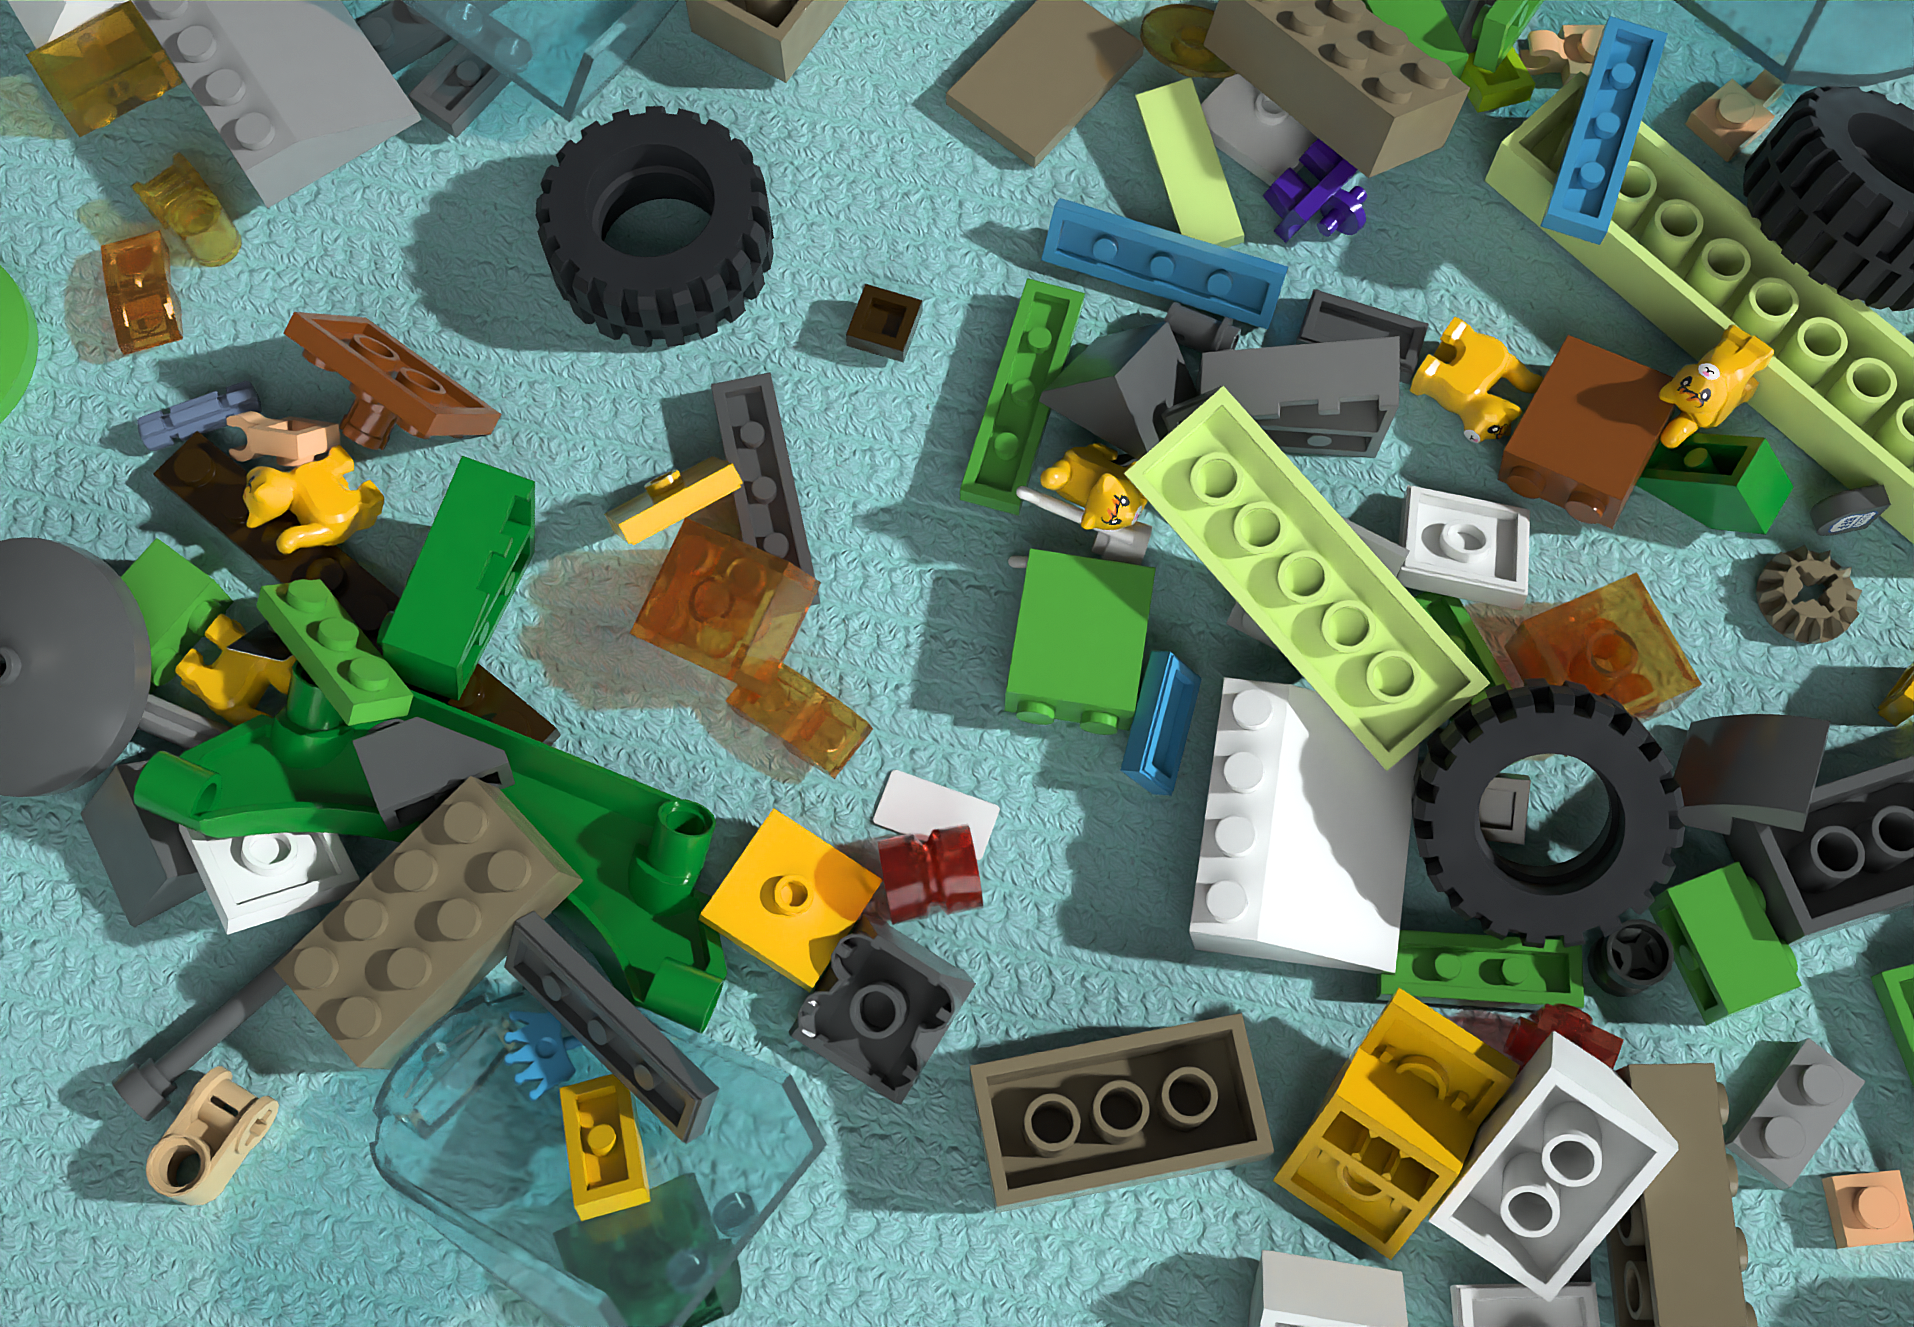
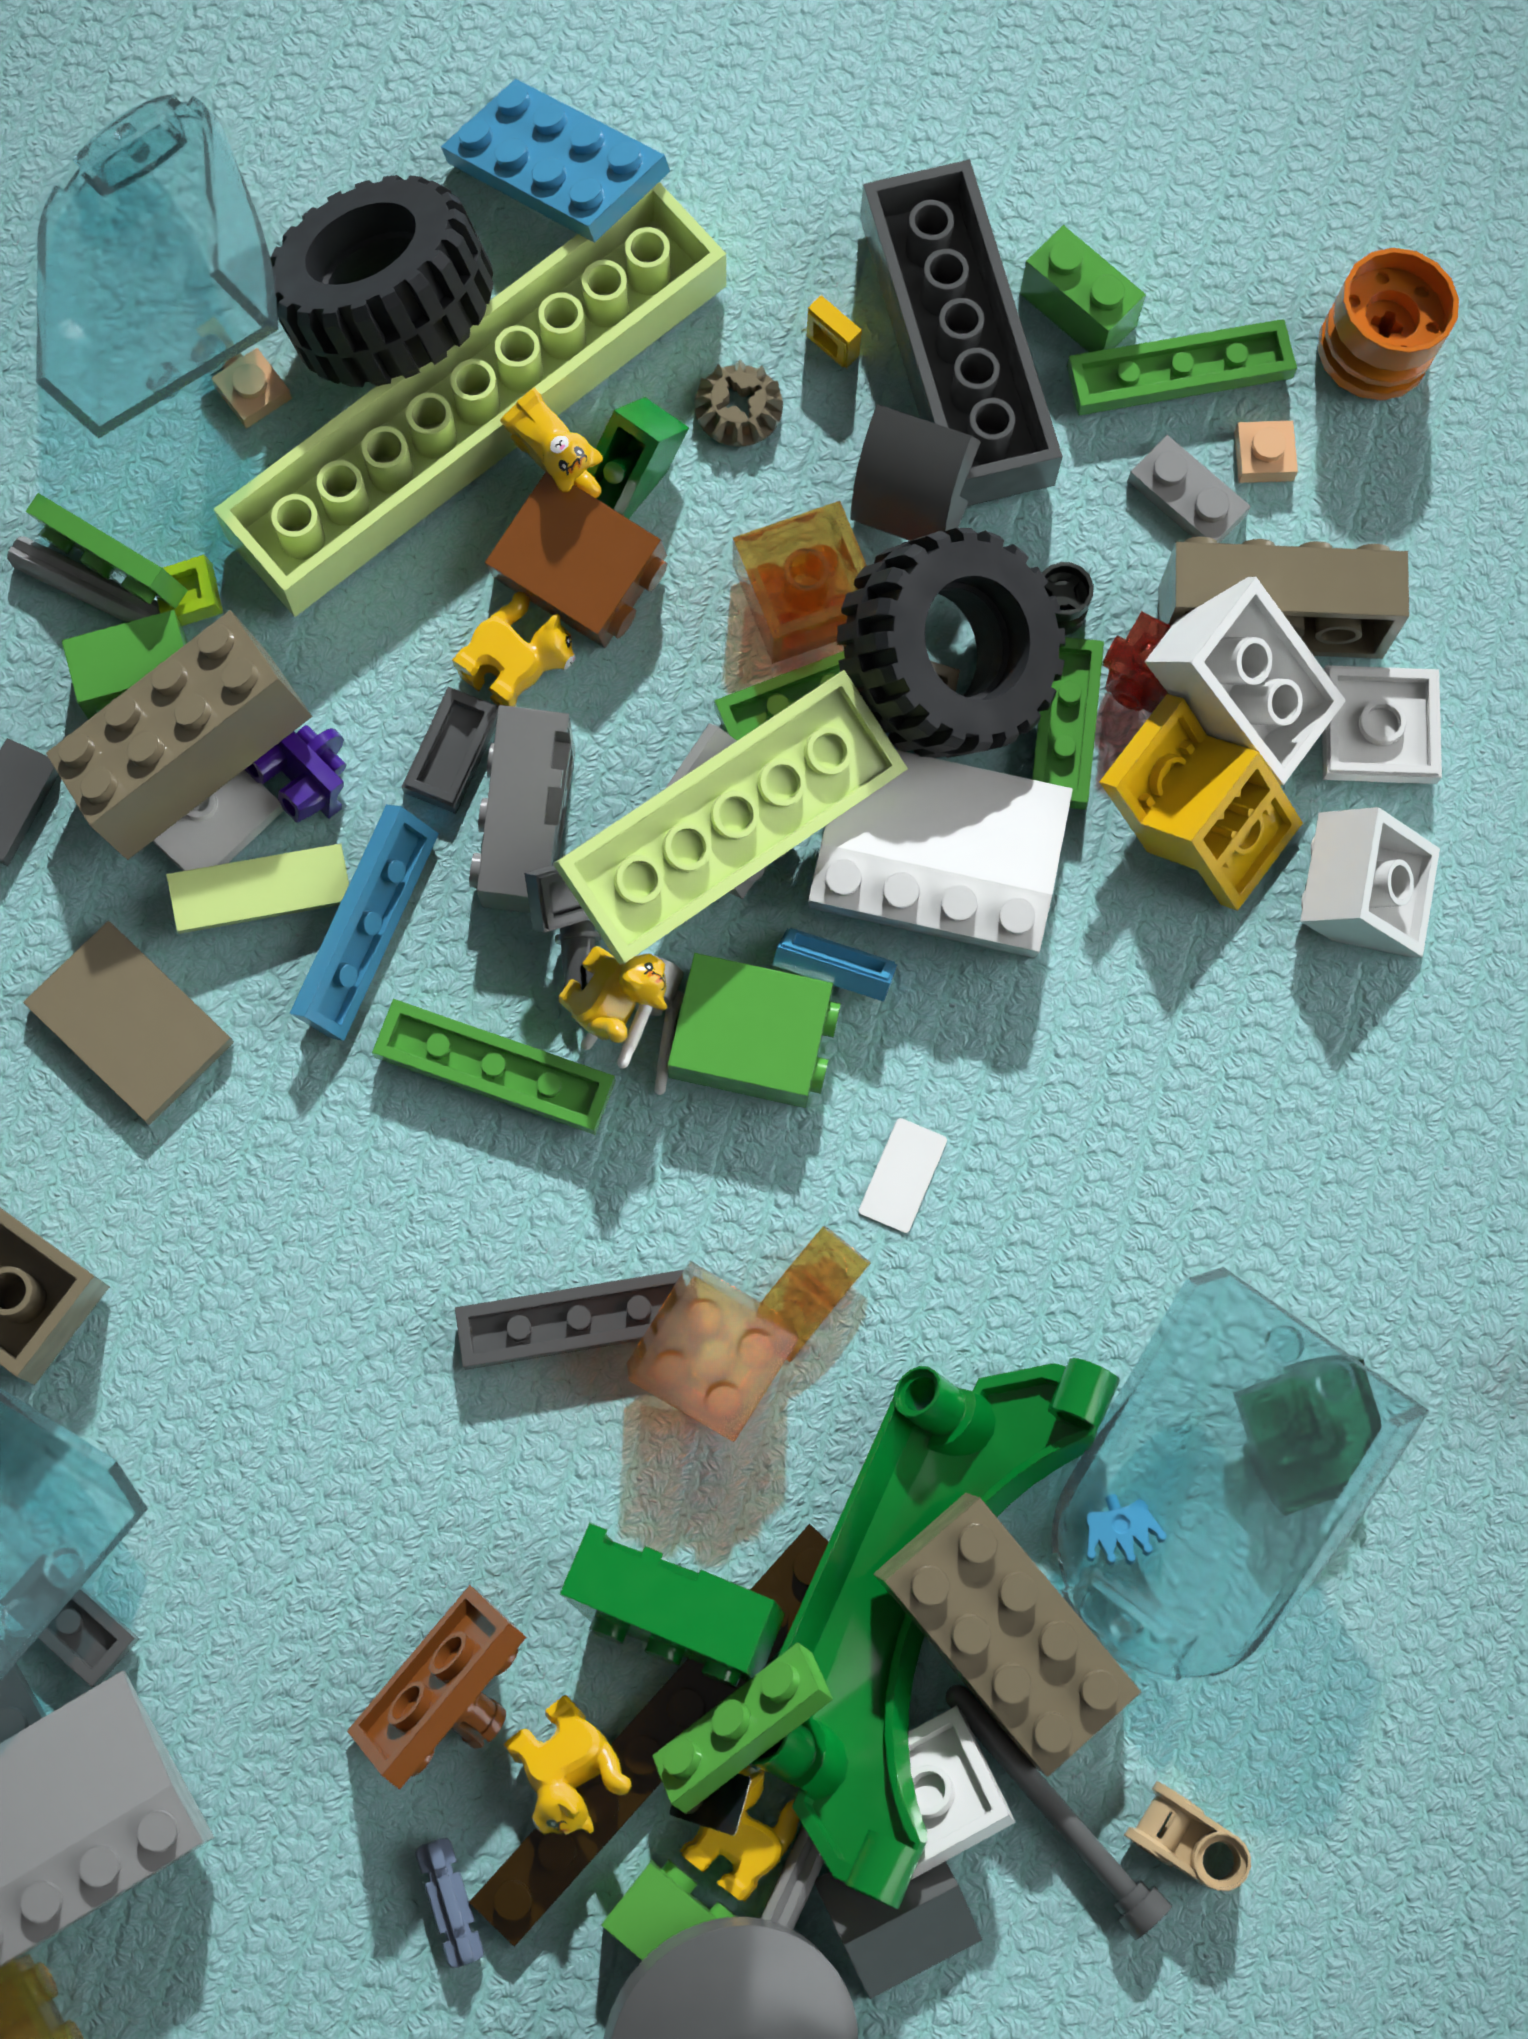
camera: 90 degrees left, 5 degrees up
clear orange slope [101,230,183,355] -> none
clear yellow piece [130,152,242,267] -> none
light nougat plate [226,411,340,466] -> none
dark grey slope [353,717,515,832] -> none
dark grey tile [504,911,720,1144] -> none
black tyre [535,106,774,347] -> none
yellow plate [559,1074,651,1221] -> none
yellow plate [604,456,743,545] -> none
yellow plate [698,808,883,993] -> none
dark grey slope [788,914,976,1104] -> none
dark brown plate [846,284,923,363] -> none
clear red wheel [877,823,983,925] -> none
dark tan brick [969,1013,1275,1213] -> none
dark grey slope [1039,321,1197,460] -> none
clear yellow dish [1140,4,1238,78] -> none
dark grey pin [1164,302,1241,353] -> none
white plate [1396,485,1530,611] -> none
light nougat plate [1518,25,1605,86] -> none
dark azure plate [1541,16,1668,245] -> none
bright green brick [1648,861,1802,1026] -> none
dark grey tile [1809,484,1891,536] -> none

